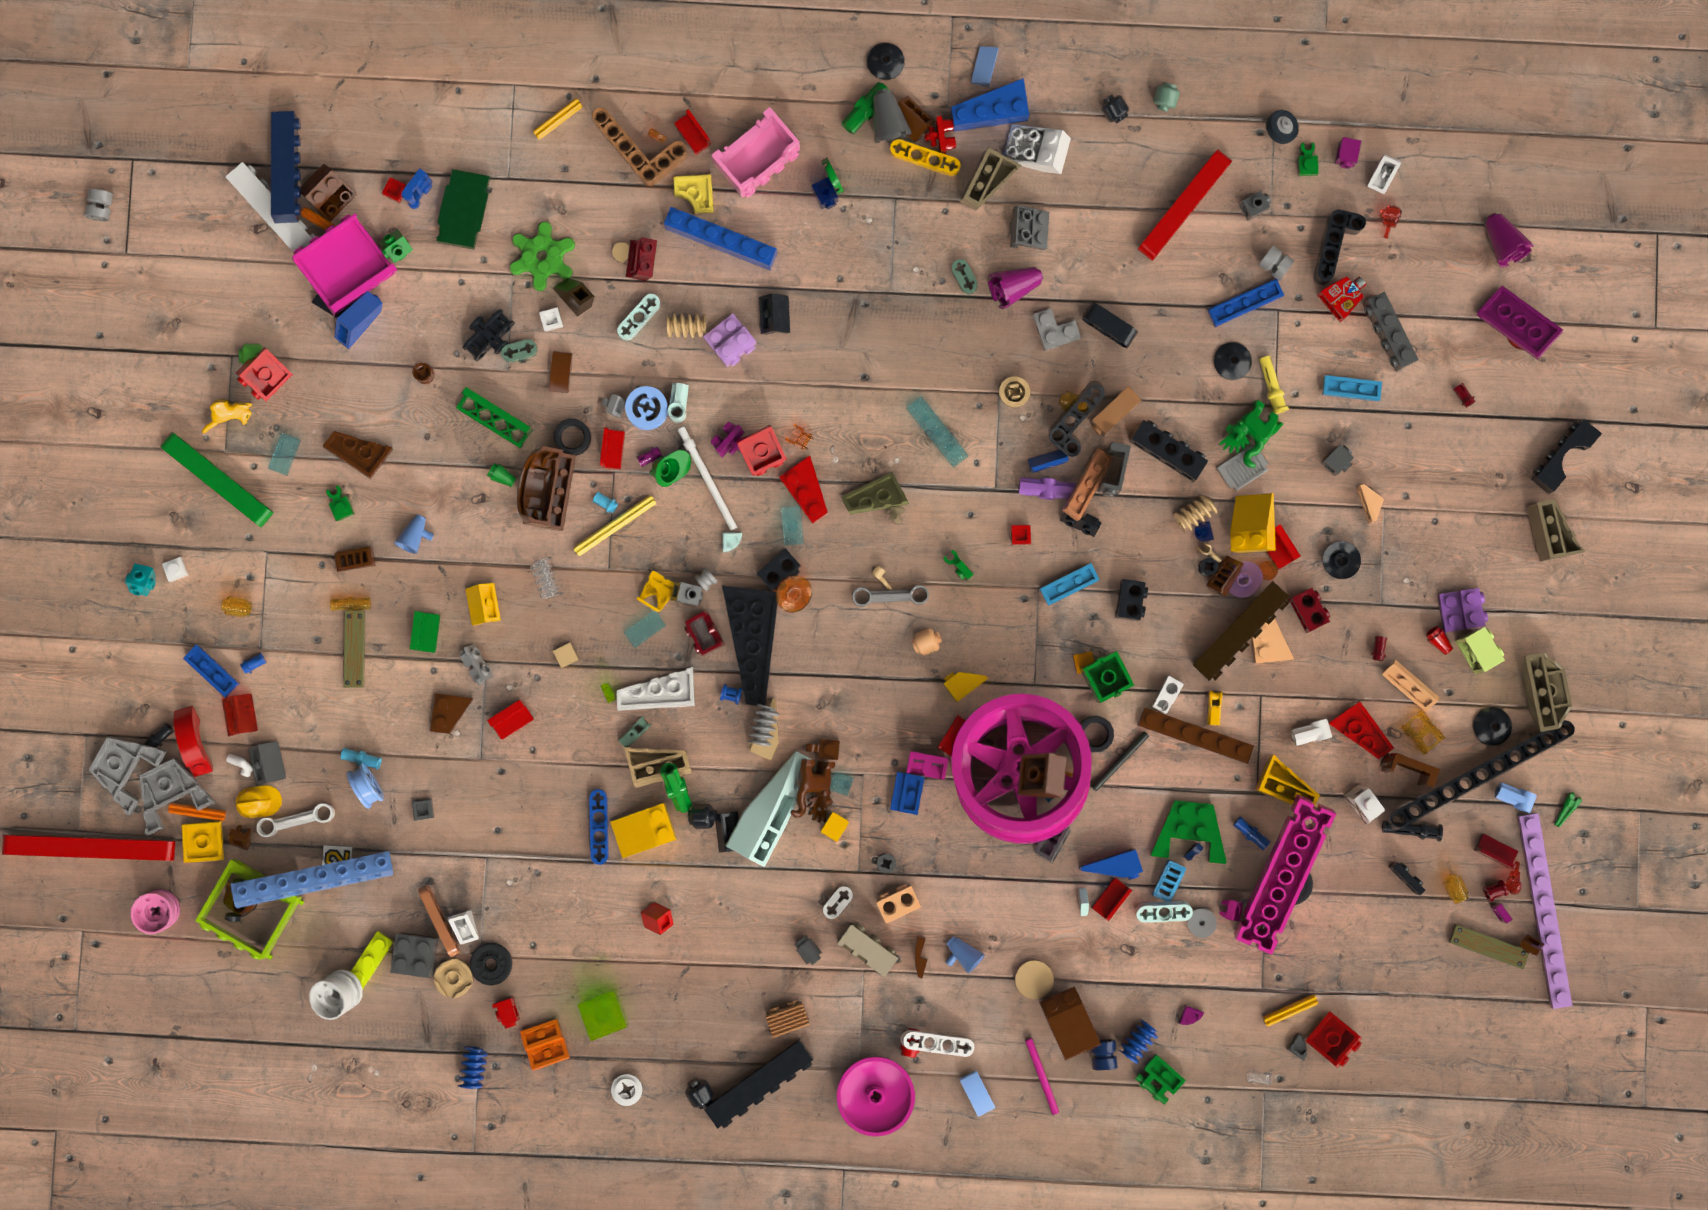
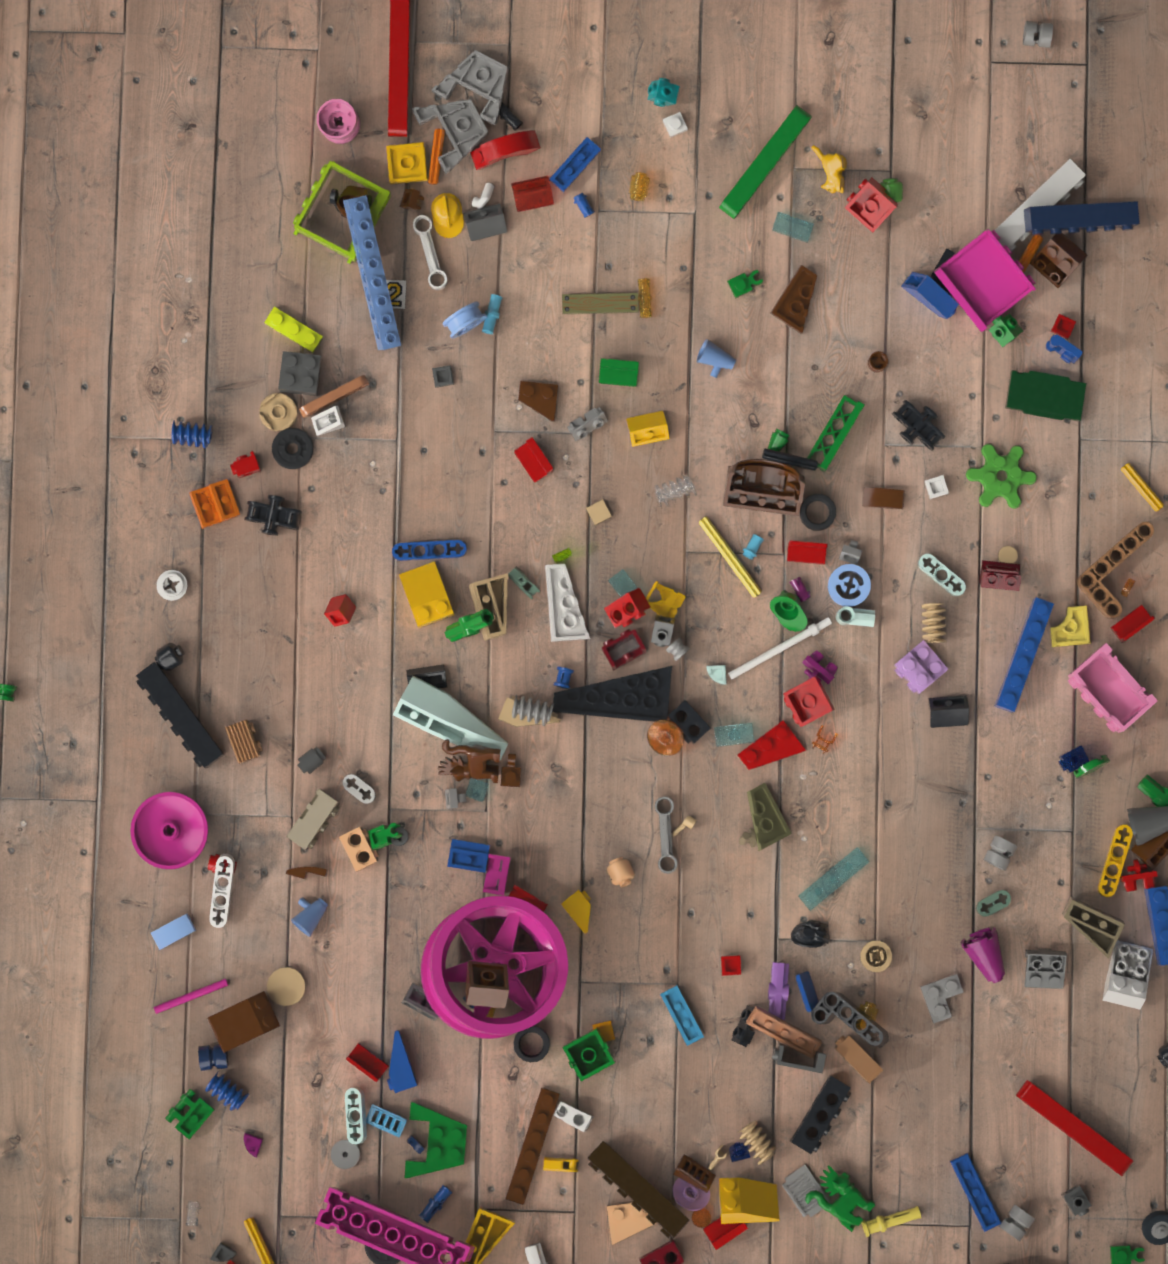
camera: 85 degrees right, 0 degrees up
white wheel [309,969,362,1020] -> none
reddish brown slope [334,546,376,572] -> none
sand green beam [501,339,538,363] -> none
dark brown slope [553,278,594,317] -> none
clear neon green brick [577,989,629,1041] -> none
black head [688,804,718,830] -> none
yellow panel [821,812,849,842] -> none
green plate [943,550,974,581] -> none
light aqua tile [1079,888,1089,916] -> none
black beam [1082,302,1138,348] -> none
pearl dark grey bar [1091,731,1149,792] -> none
black brick [1116,579,1148,621] -> none
black bush [1198,558,1218,576] -> none
black dish [1214,342,1252,380] -> none
dark pink tile [1219,900,1243,921] -> none
none -> black axle [244,495,302,536]
none -> green plate [368,823,402,850]
none -> light grey tile [445,788,466,809]
none -> red brick [604,587,651,628]
none -> black axle [762,448,818,471]
none -> black hat [791,919,829,948]
none -> light grey wheel [983,836,1018,871]

